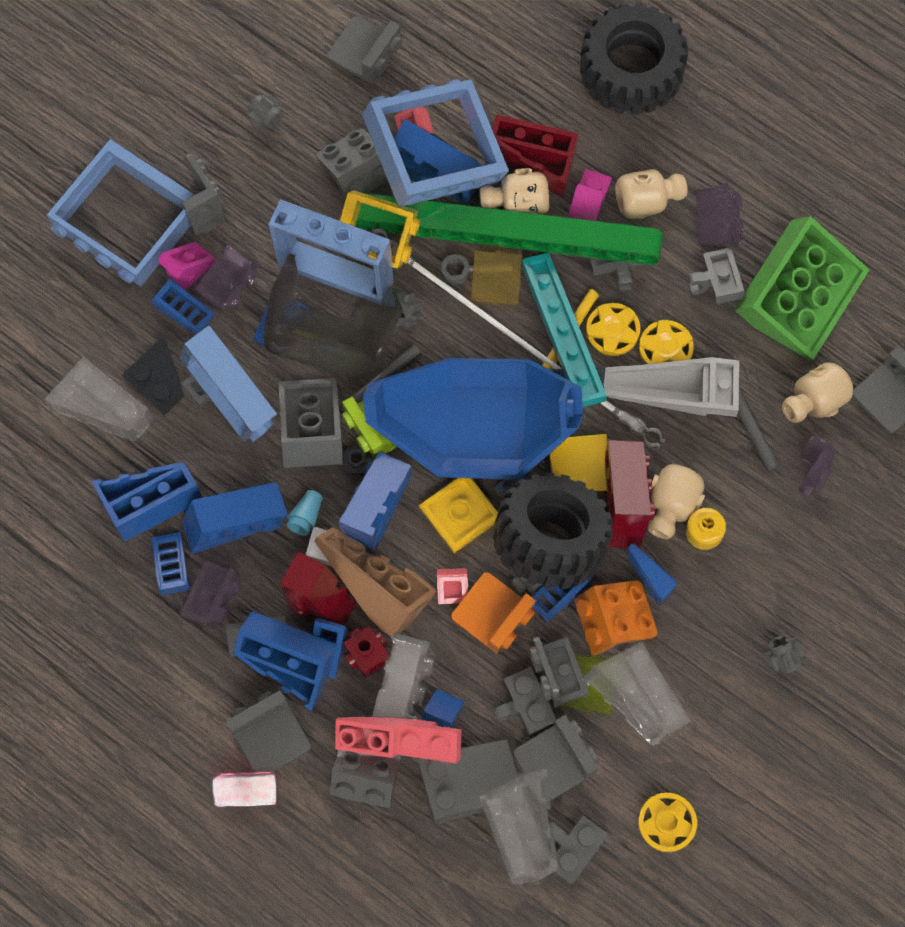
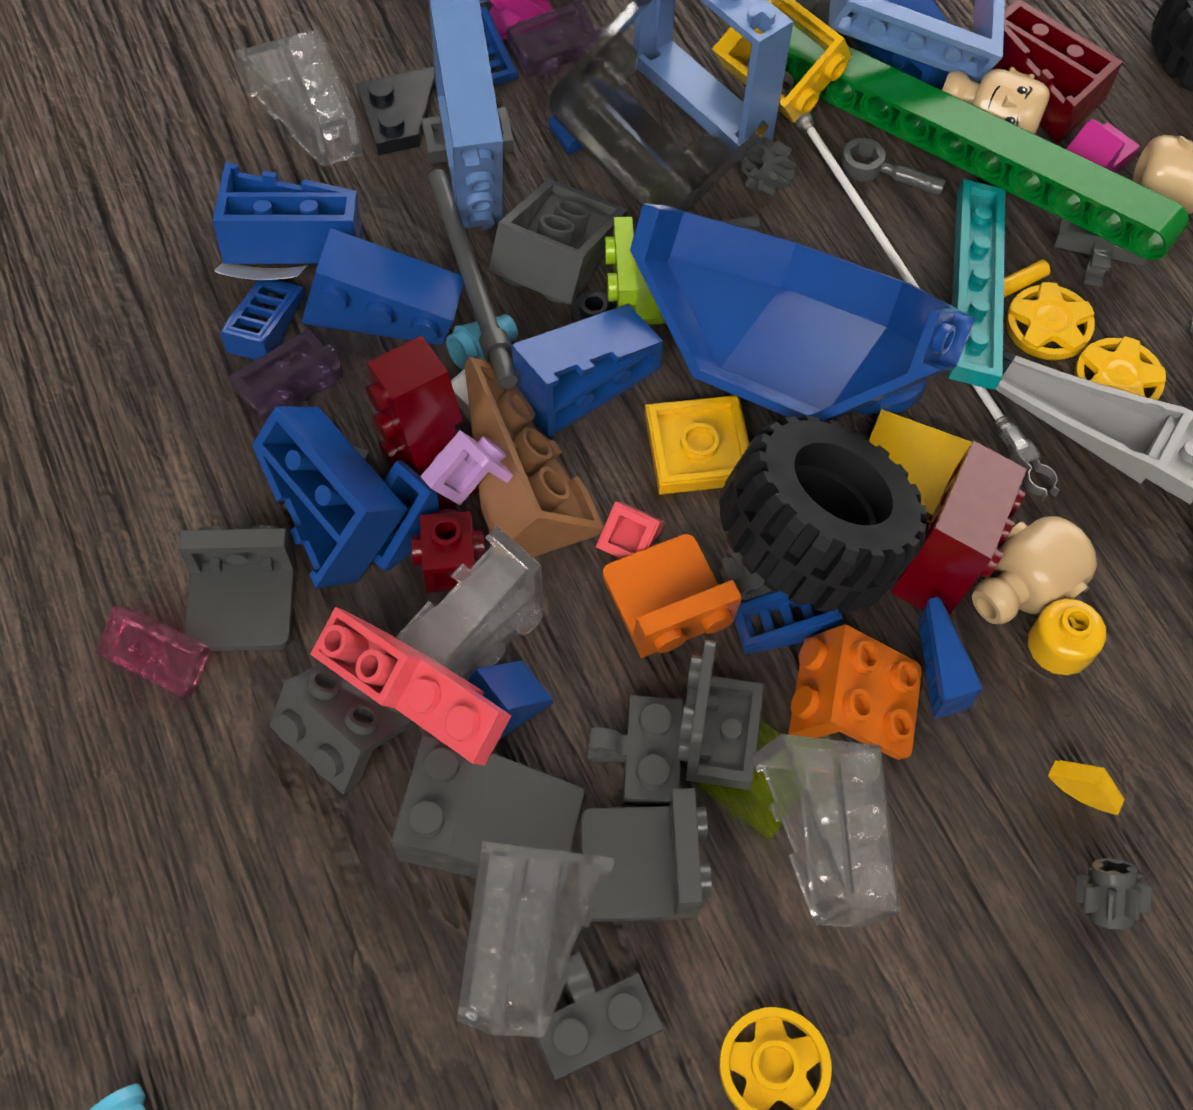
camera: 25 degrees right, 10 degrees down
clear yellow piece [471,250,522,306] -> none
none -> white sticker [214,263,308,280]
none -> lavender bracket [420,430,514,505]
none -> dark grey bar [428,169,518,389]
none -> yellow tile [1048,760,1125,815]

